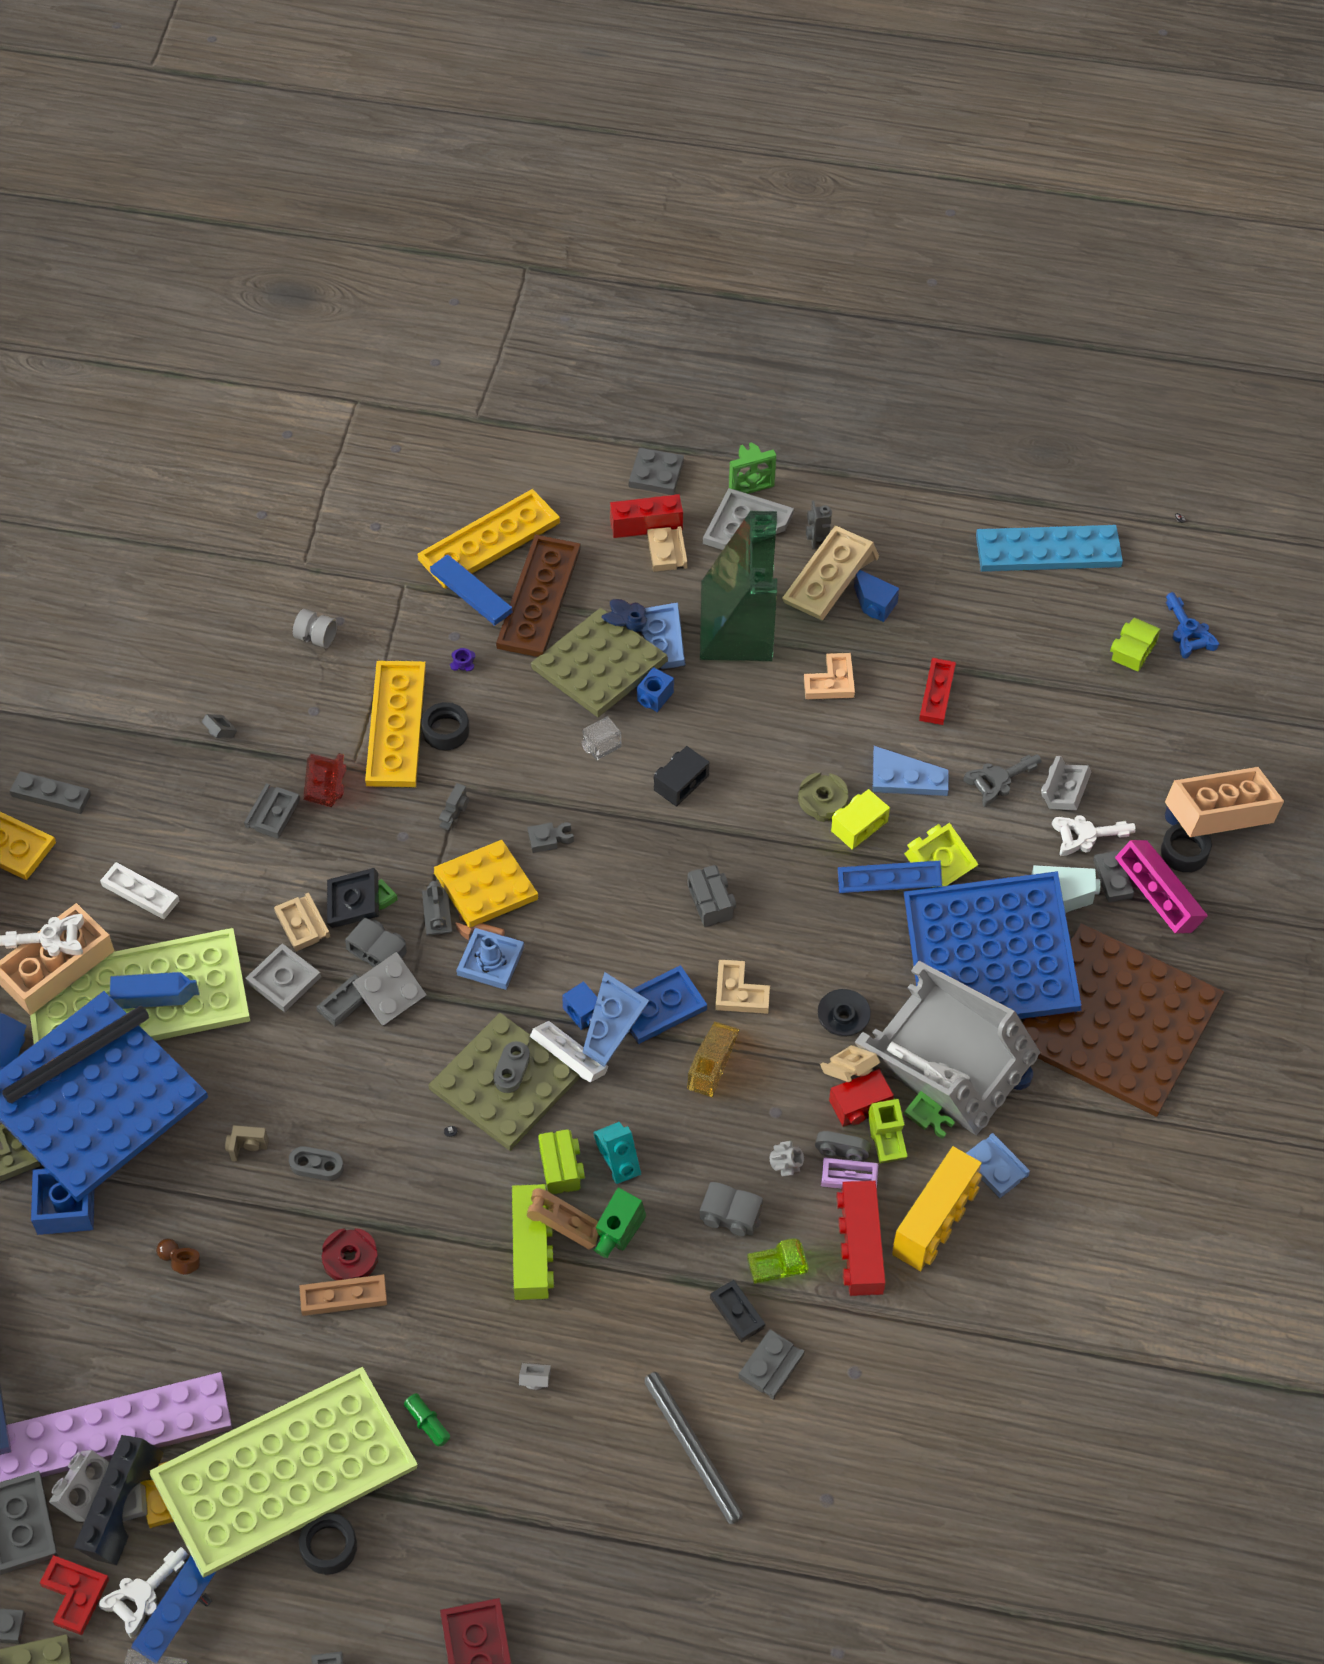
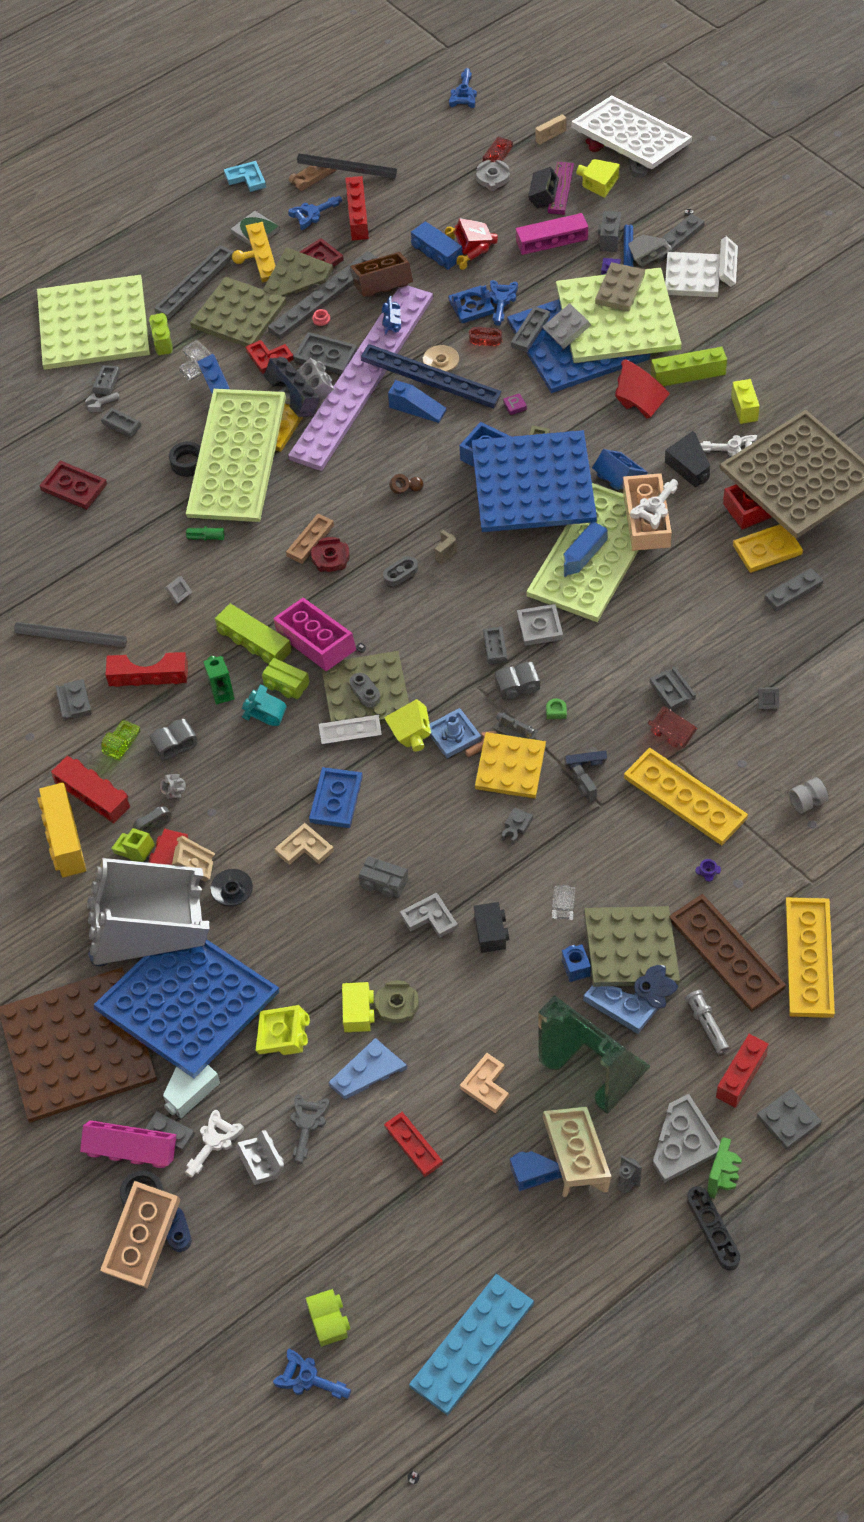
camera: 135 degrees right, 0 degrees up
black axle [2,1006,149,1103] -> none
white piece [99,1547,189,1638] -> none
white plate [100,862,179,919] -> none
tan plate [274,893,330,952] -> none
black plate [327,868,379,928] -> none
light grey plate [352,952,426,1026] -> none
black tyre [422,702,469,750] -> none
blue tile [430,554,513,626] -> none
medium nougat plate [527,1188,599,1250] -> none
blue brick [562,981,597,1030] -> none
medium blue wing [582,972,649,1067] -> none
tan plate [647,526,687,572] -> none
clear yellow slope [687,1021,739,1097] -> none
black plate [710,1280,765,1343] -> none
lavender tile [821,1158,878,1189] -> none
blue tile [838,861,942,893] -> none
white piece [887,1041,970,1089] -> none
medium blue plate [966,1133,1030,1198] -> none
none -> red arch [105,652,188,687]
none -> dark pink brick [273,598,356,671]
none -> neon yellow torso [385,699,431,752]
none -> blue slope [388,380,446,423]
none -> light grey plate [400,893,458,938]
none -> dark blue plate [564,750,607,769]
none -> light grey pin [684,990,730,1055]
none -> black beam [687,1186,740,1271]

